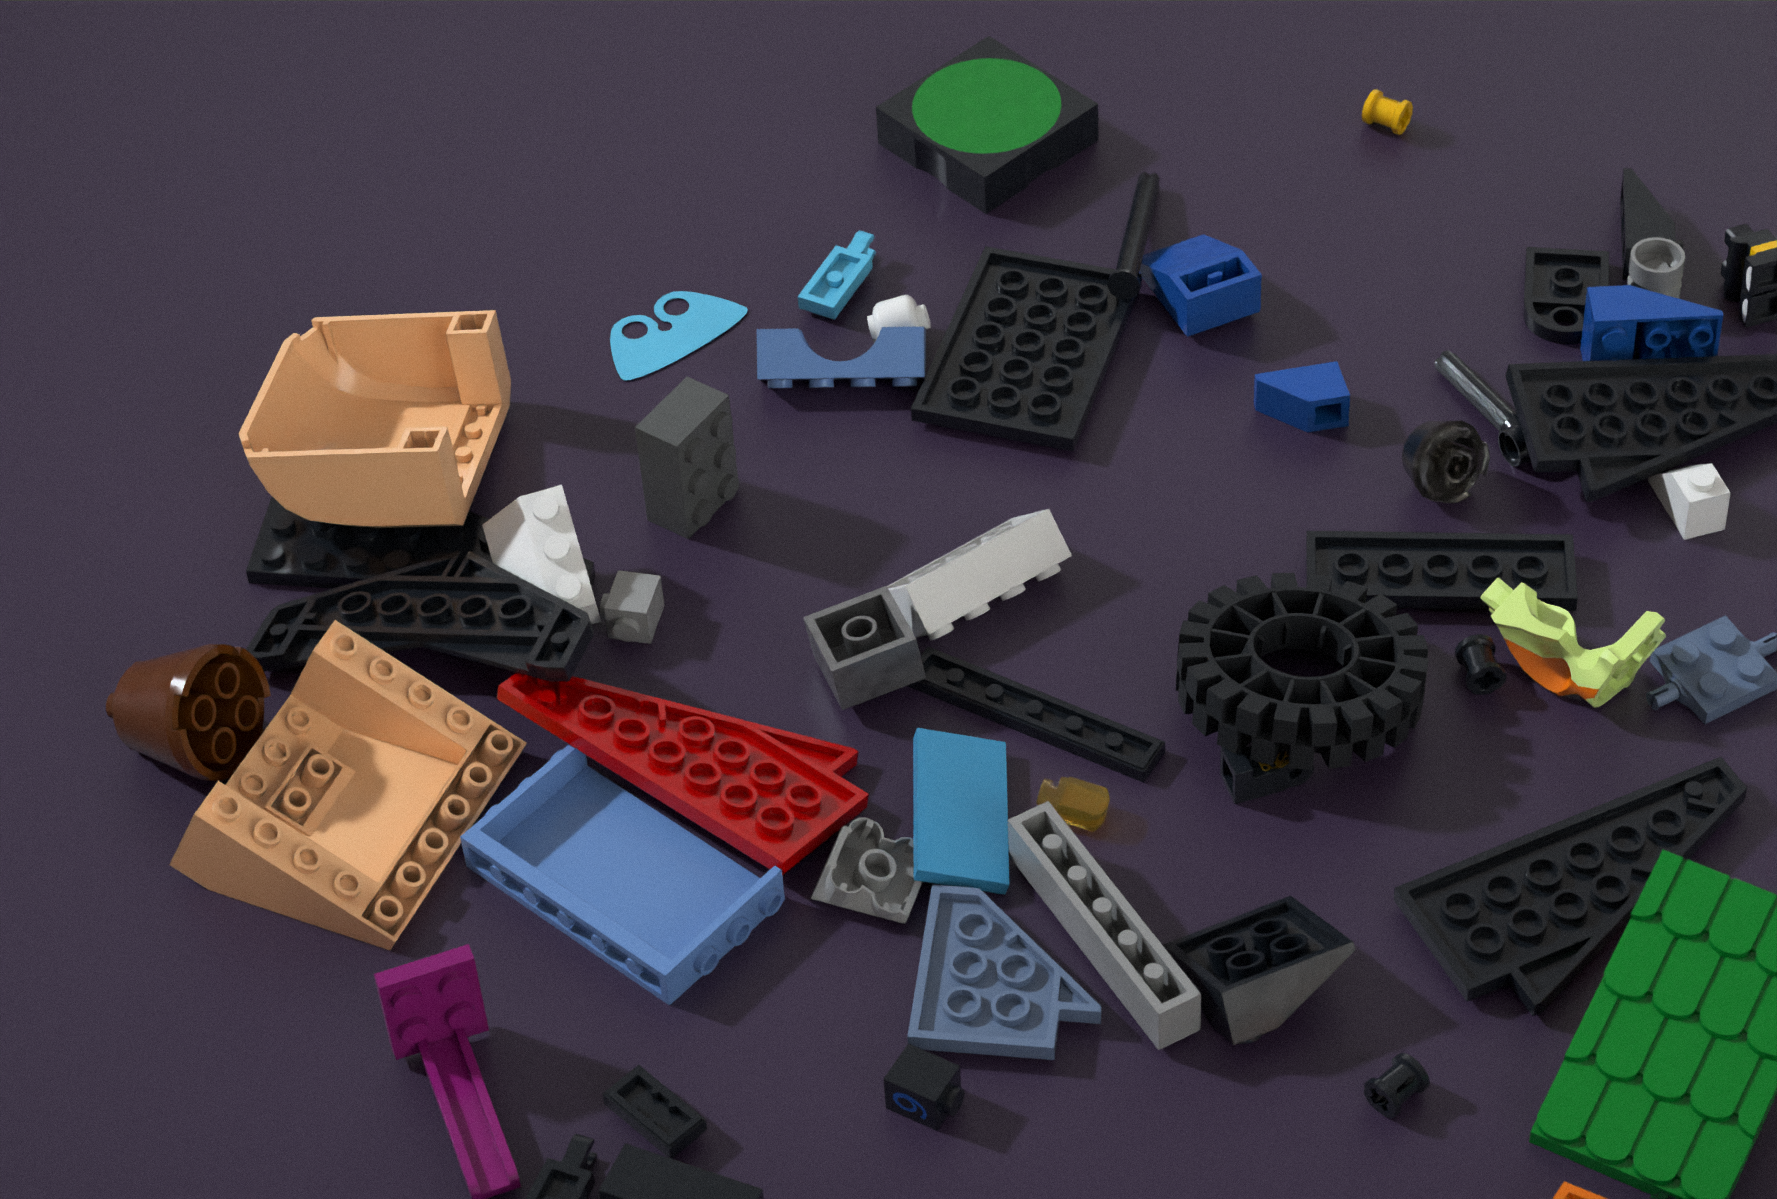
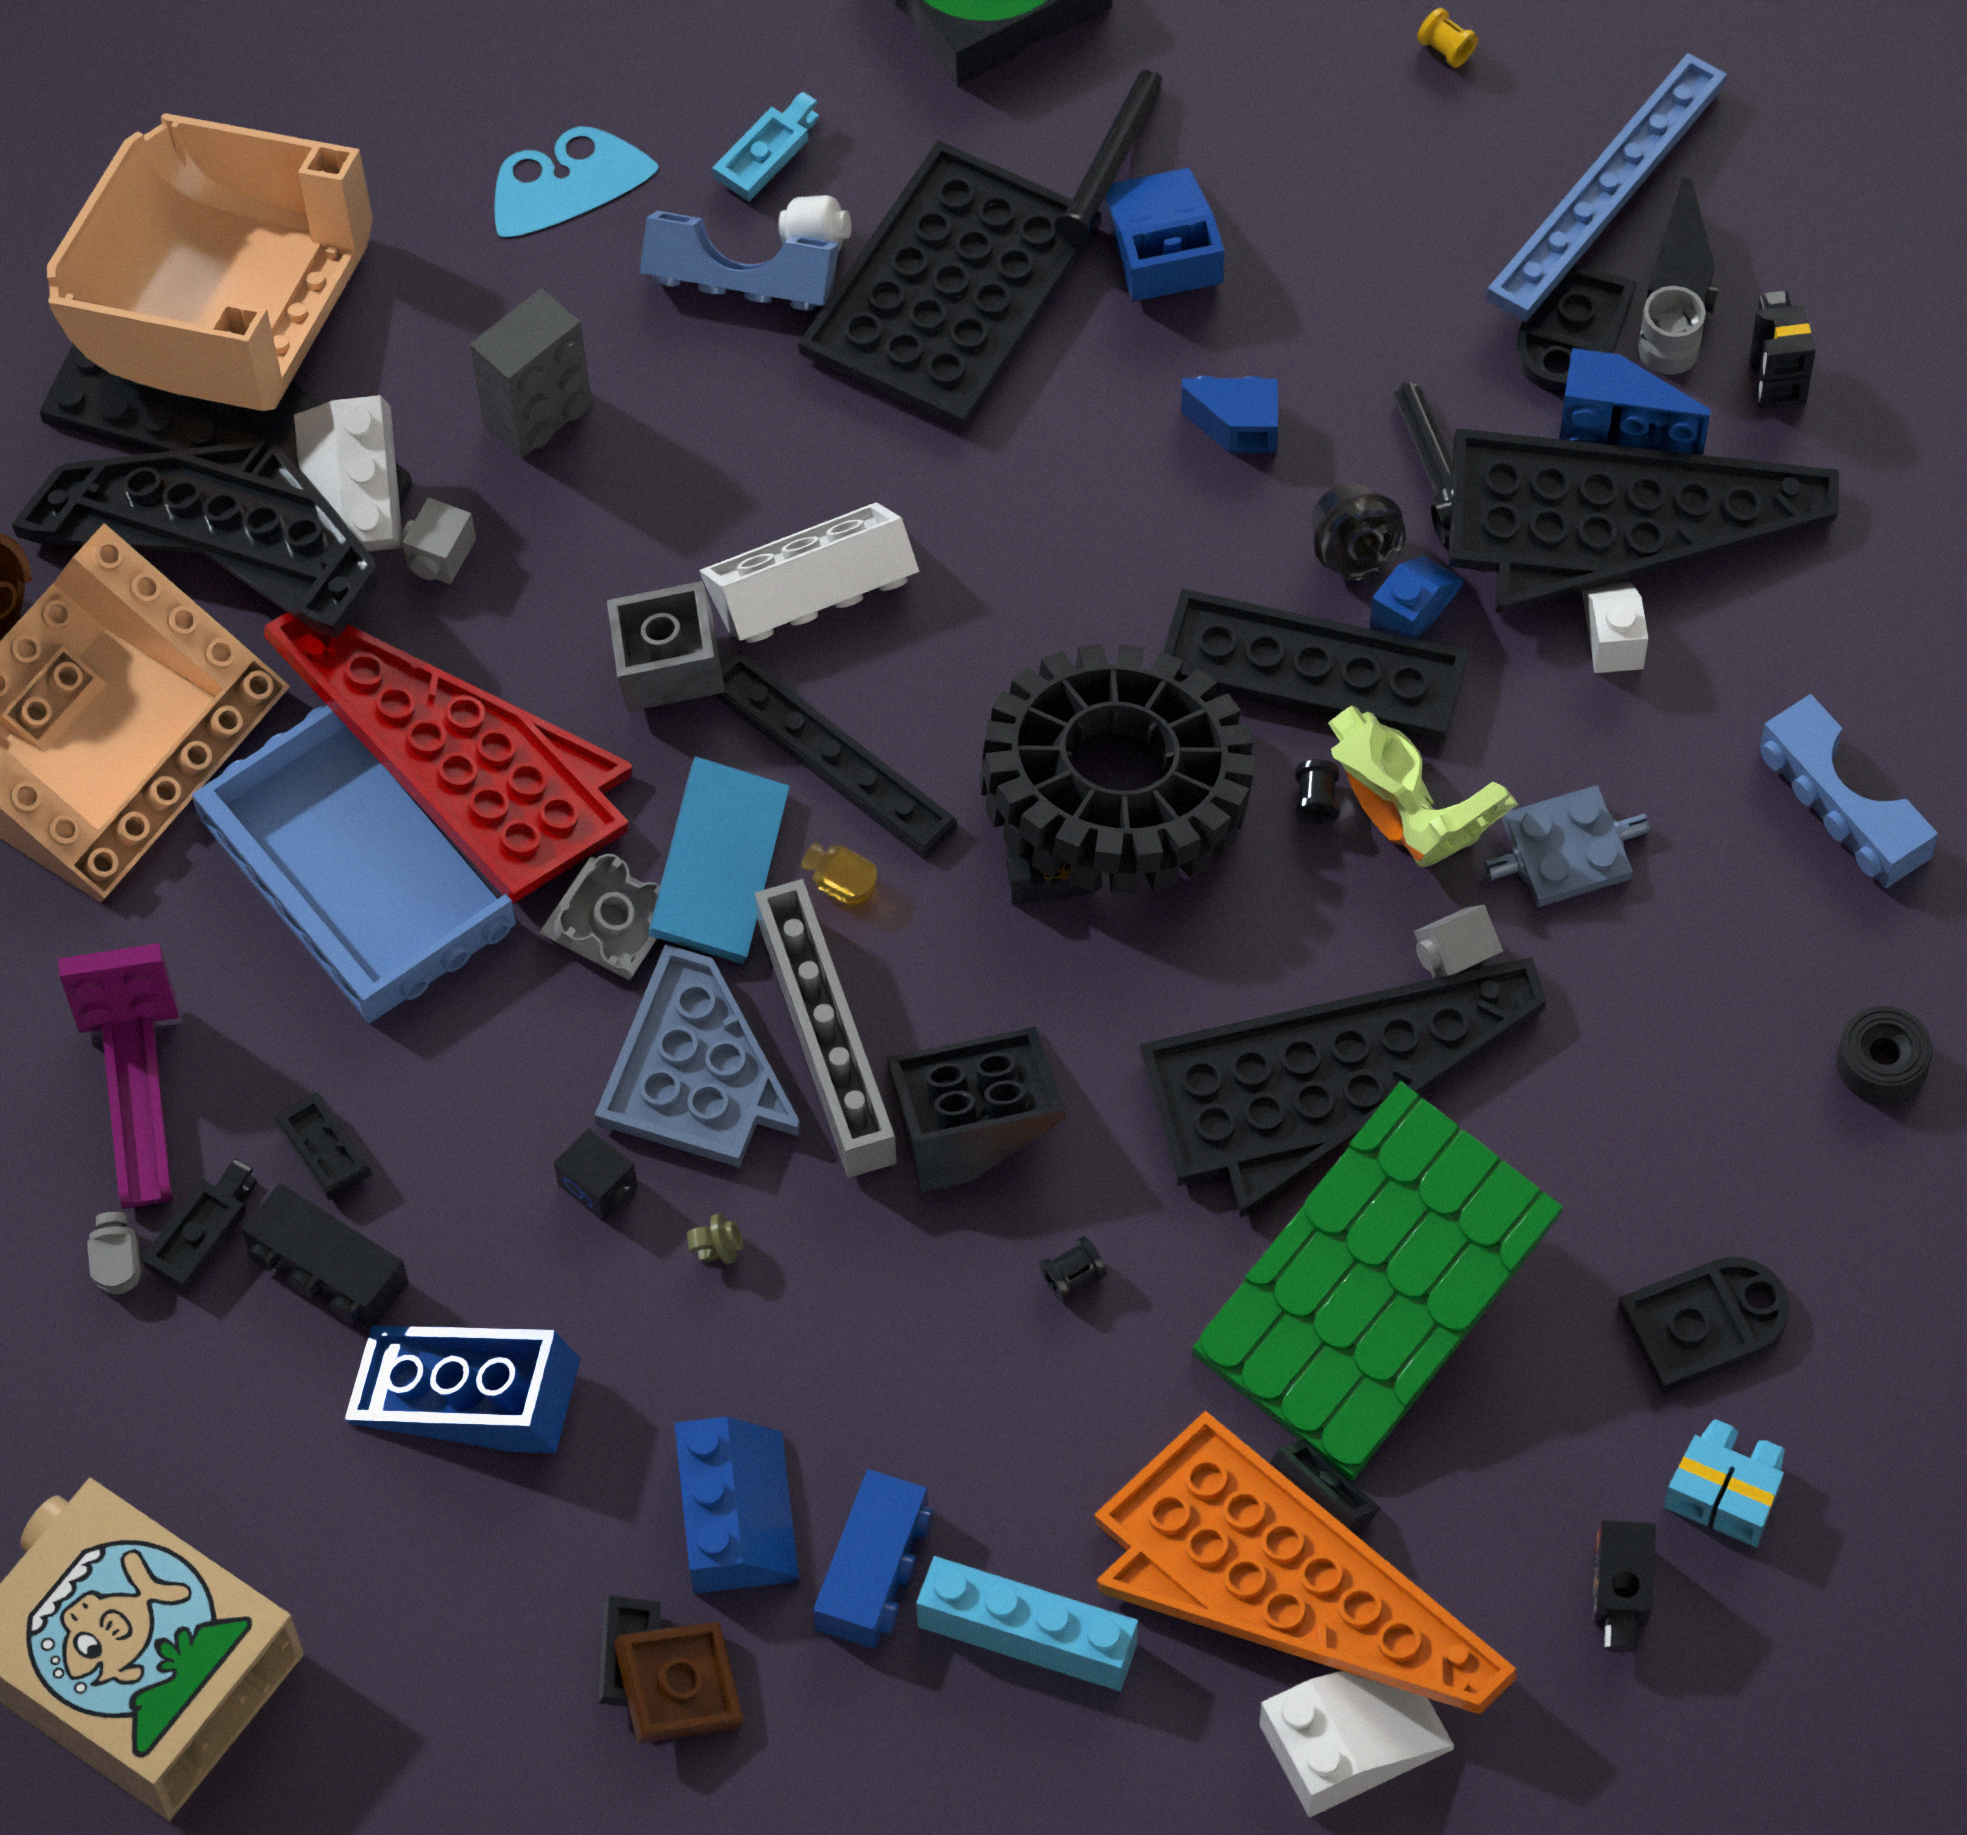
camera: 10 degrees right, 15 degrees up
none -> olive plate [687,1213,743,1265]
none -> blue slope [1369,556,1464,640]
none -> light grey brick [1414,905,1503,978]
none -> medium blue plate [1486,53,1727,322]

